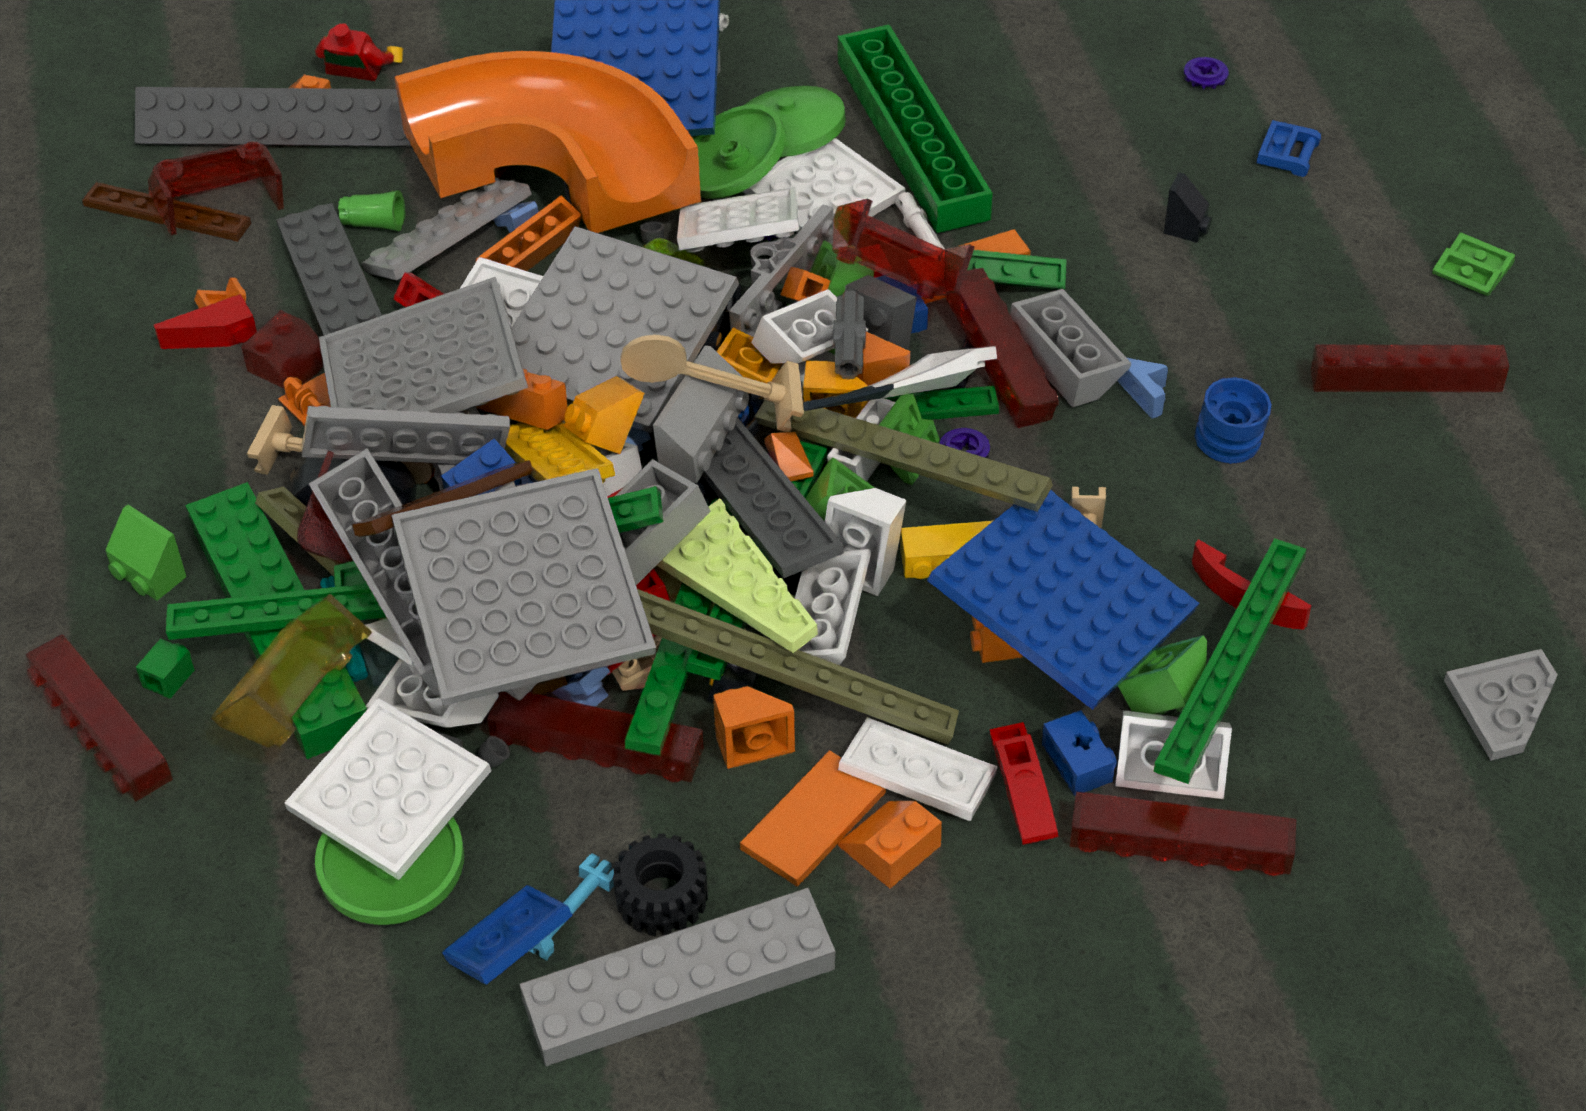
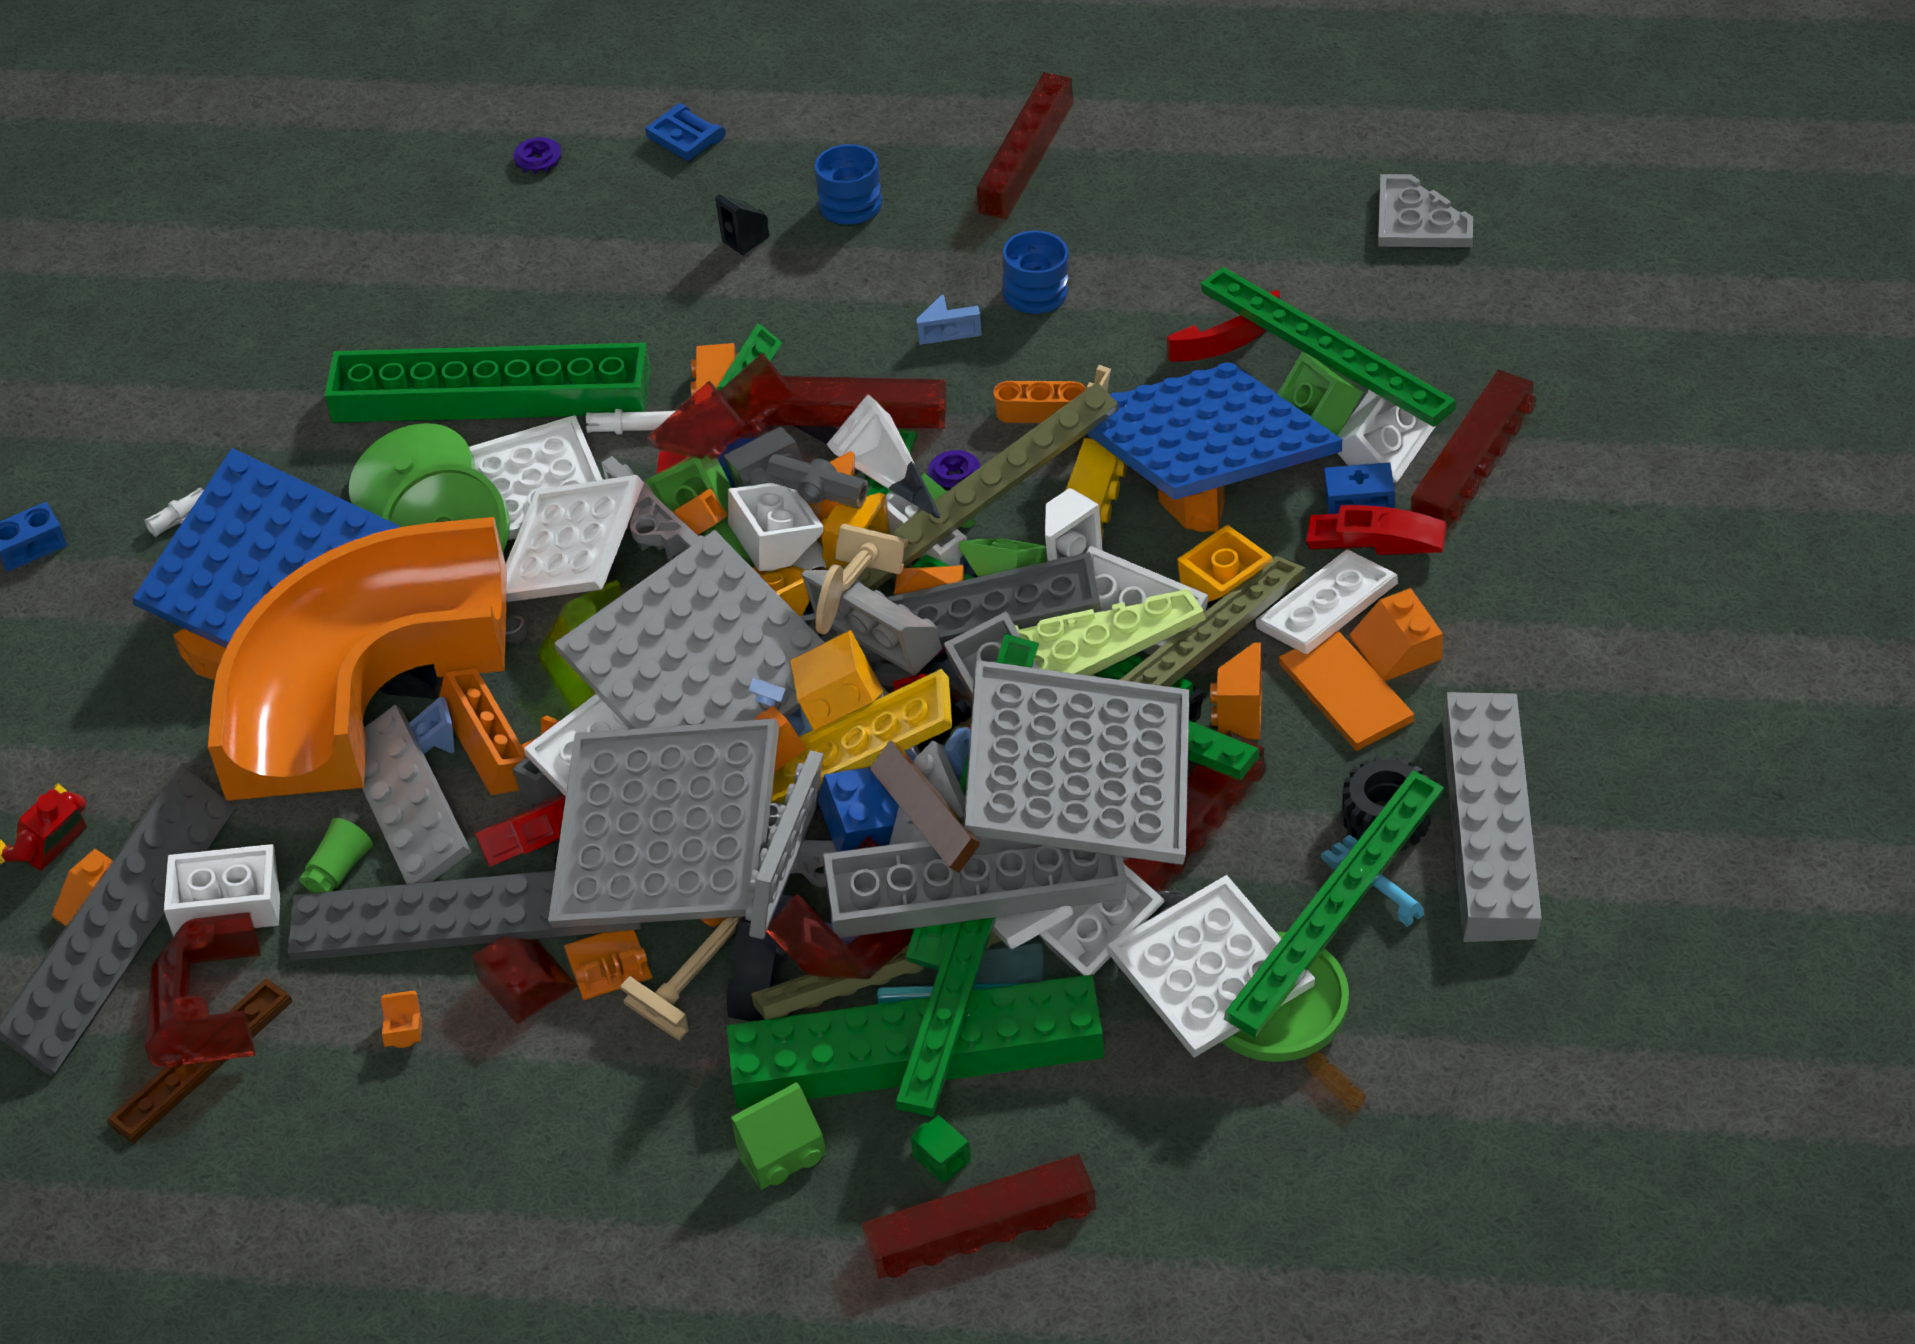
camera: 65 degrees left, 0 degrees up
red slope [154,294,258,349] -> none
clear yellow windscreen [211,594,372,748] -> none
blue tile [442,885,573,985] -> none
light grey slope [1006,289,1131,407] -> none
bright green slope [1432,232,1515,296] -> none
none -> white slope [164,844,280,936]
none -> light blue plate [748,678,790,707]
none -> blue wheel [814,144,882,225]
none -> orange beam [993,381,1086,423]
none -> light orange slope [1177,524,1273,602]
none -> green plate [1223,770,1444,1038]
none -> clear orange axle [1306,1052,1366,1112]

